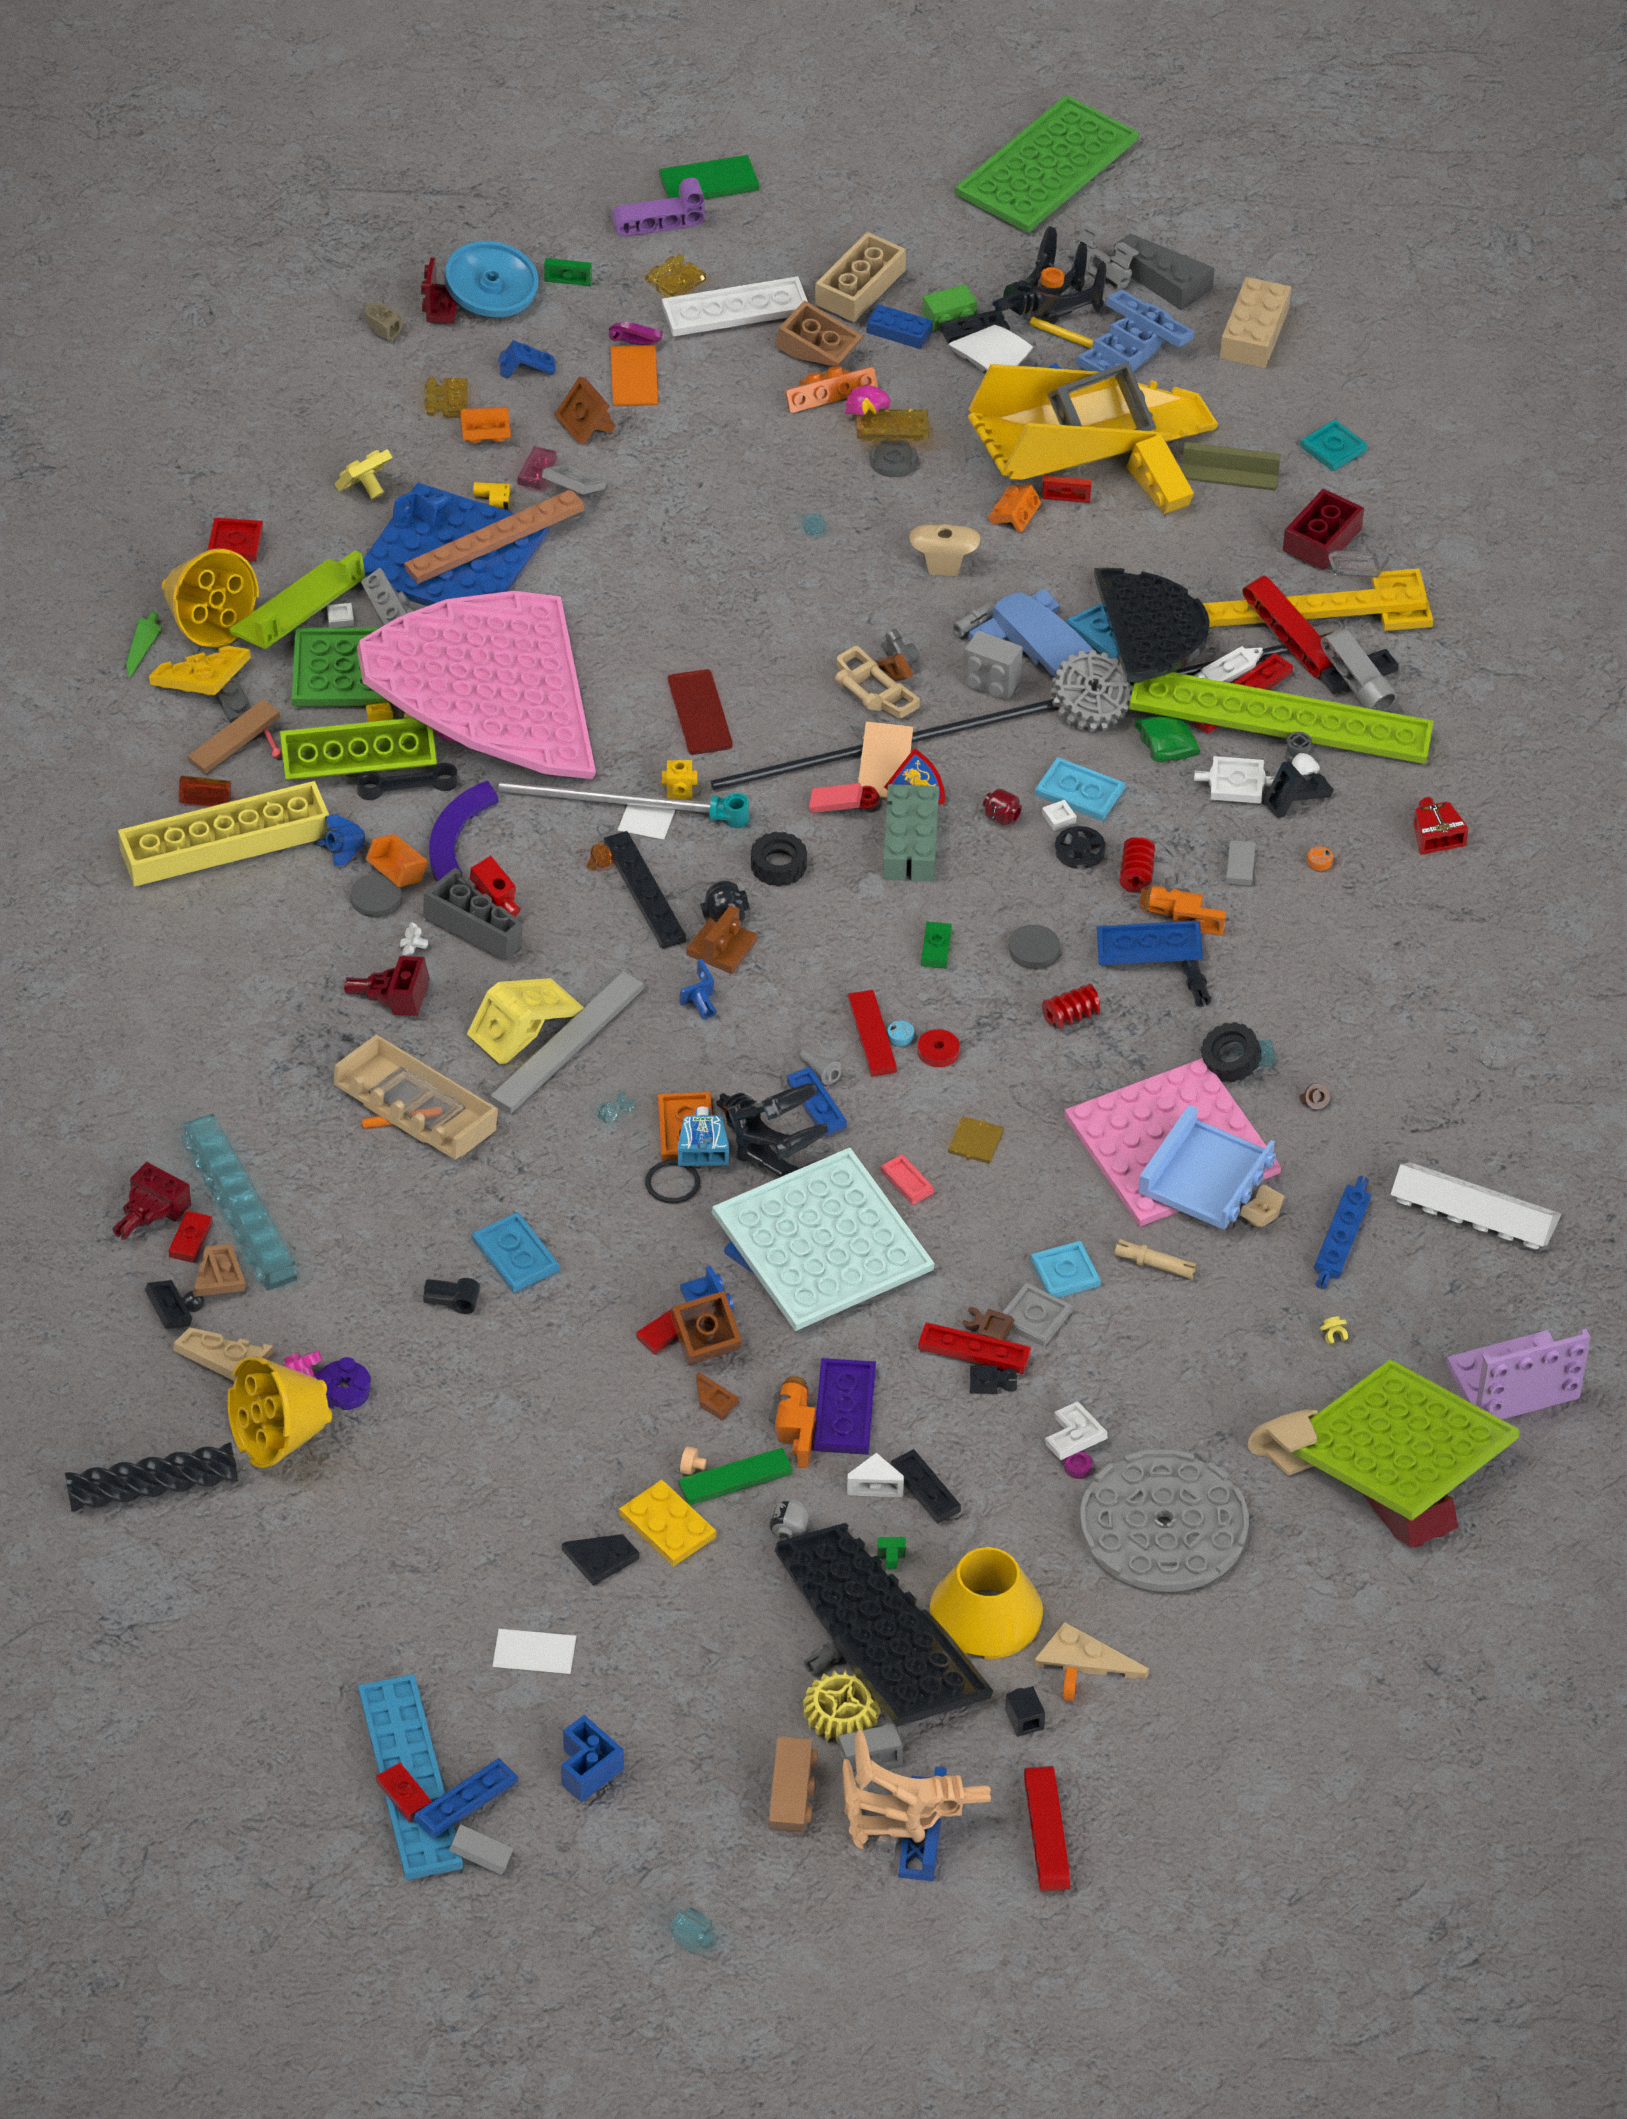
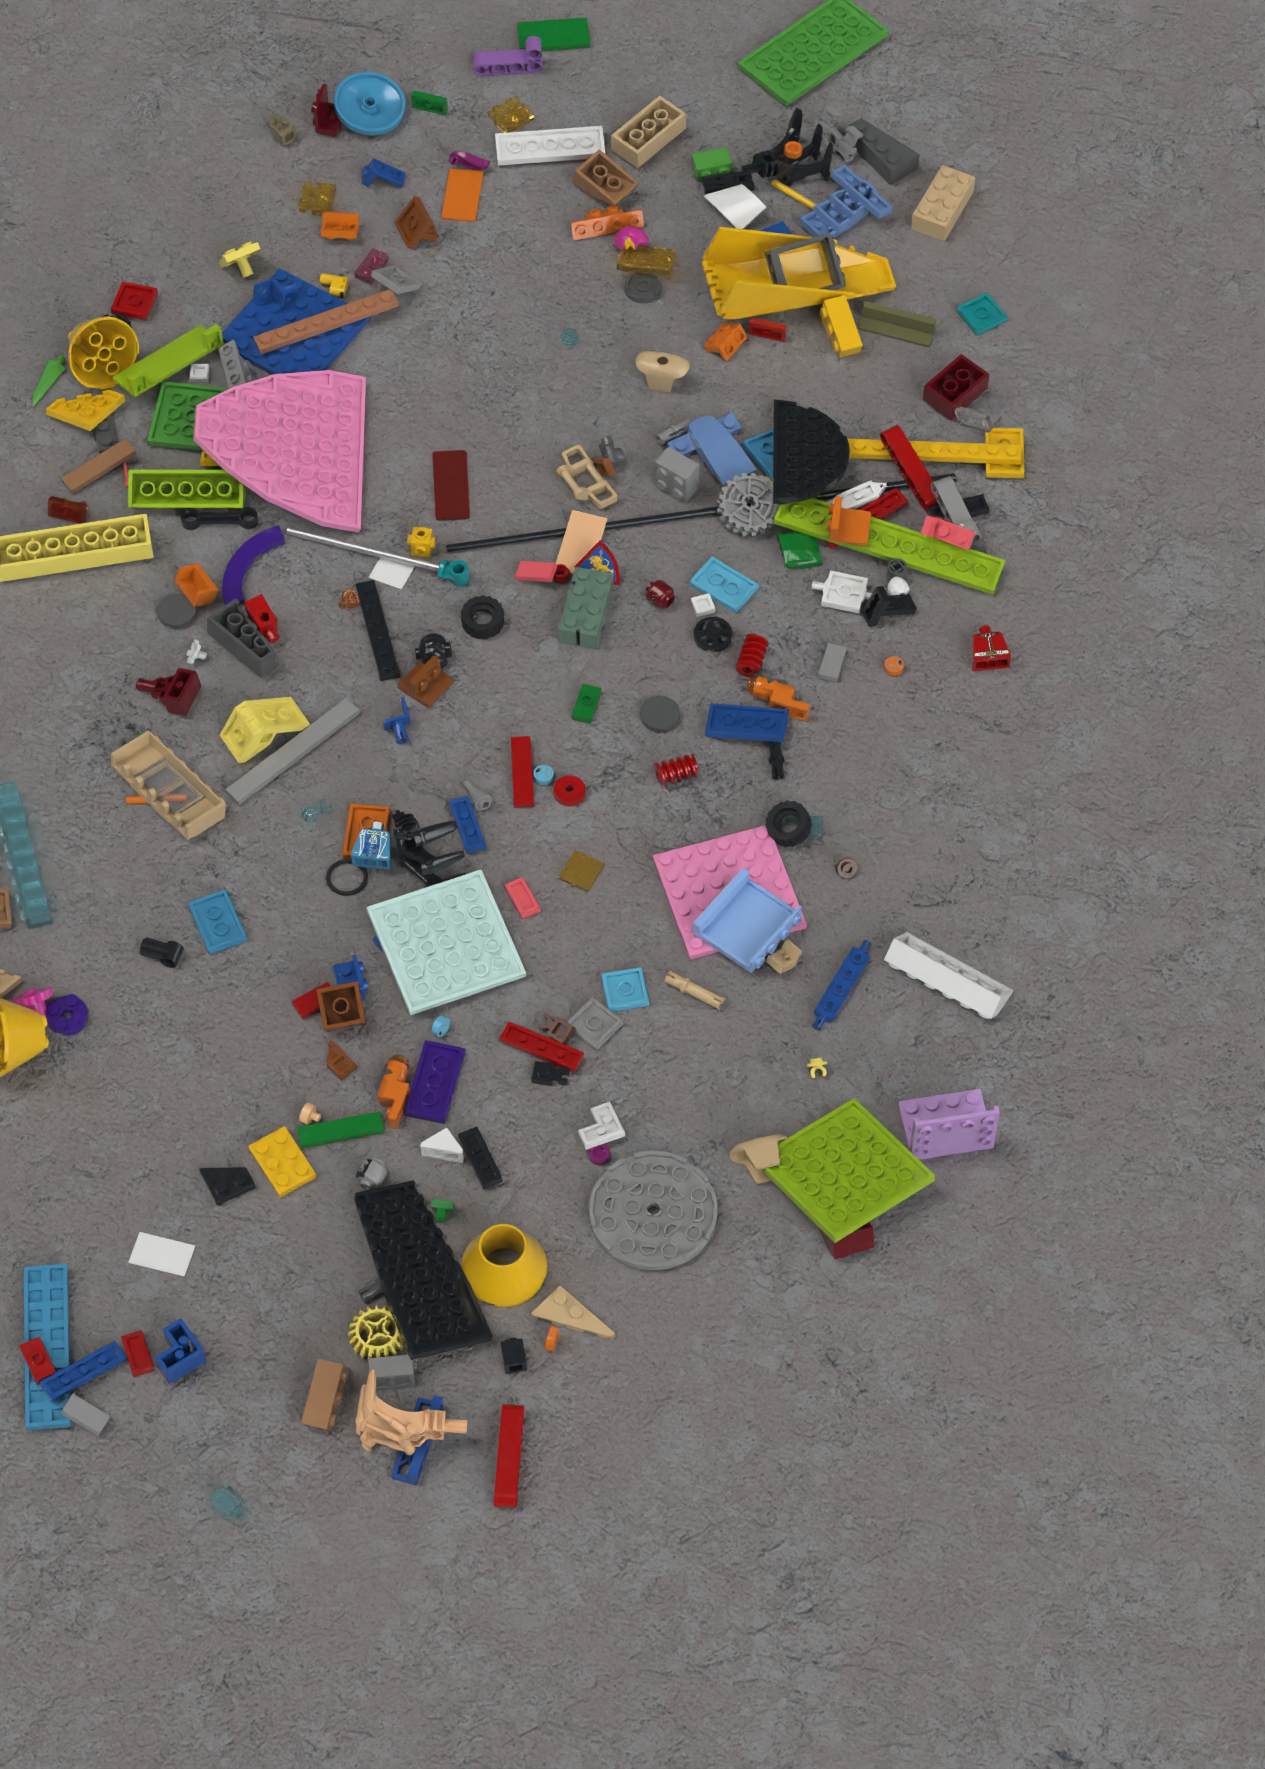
camera: 10 degrees right, 10 degrees up
blue brick [318,814,365,867] -> none
blue piece [866,304,932,349] -> none
none -> red tile [121,1330,155,1377]
none -> medium azure tile [432,1015,450,1037]
none -> orange bracket [826,496,871,546]
none -> coral bracket [920,515,976,550]

